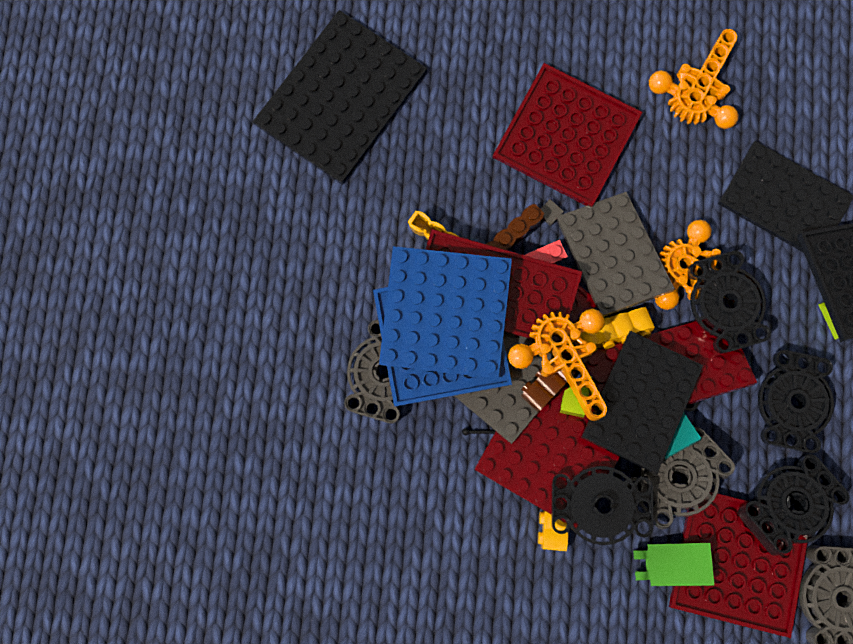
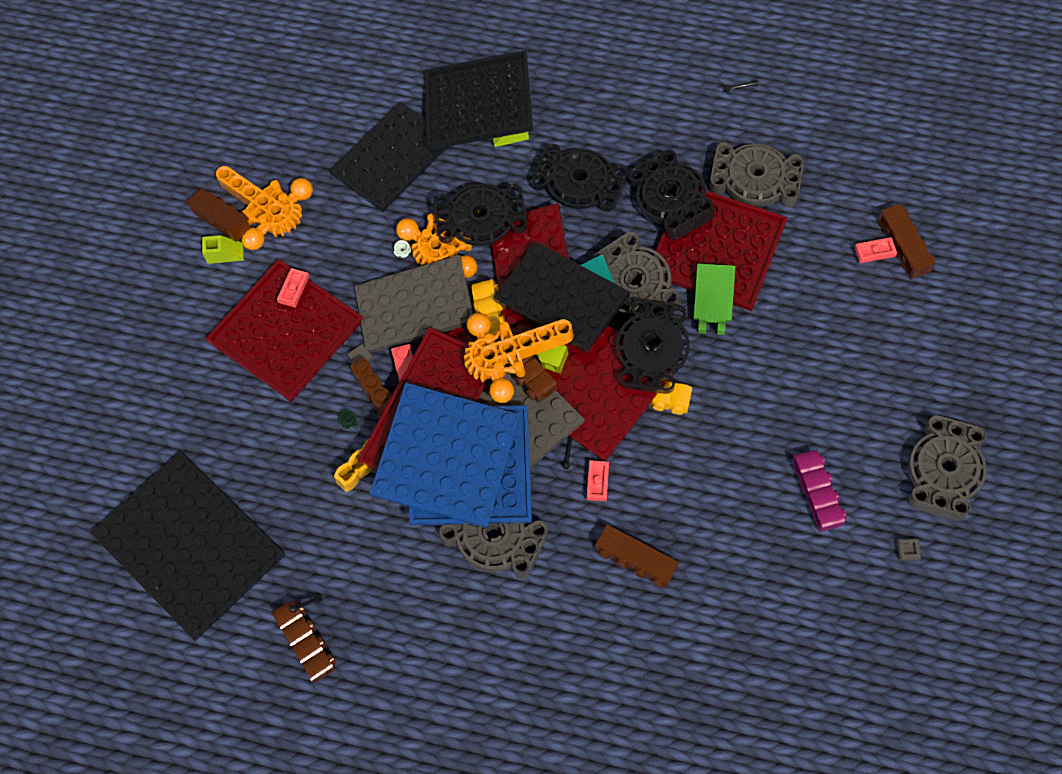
camera: 80 degrees left, 15 degrees down
none -> reddish brown brick [186,188,251,242]
none -> lime slope [202,235,244,264]
none -> reddish brown brick [271,599,336,684]
none -> coral plate [277,268,309,308]
none -> black hinge [289,594,323,613]
none -> clear green plate [338,410,357,429]
none -> light aqua plate [394,240,412,258]
none -> coral plate [587,461,609,502]
none -> reddish brown brick [595,525,679,589]

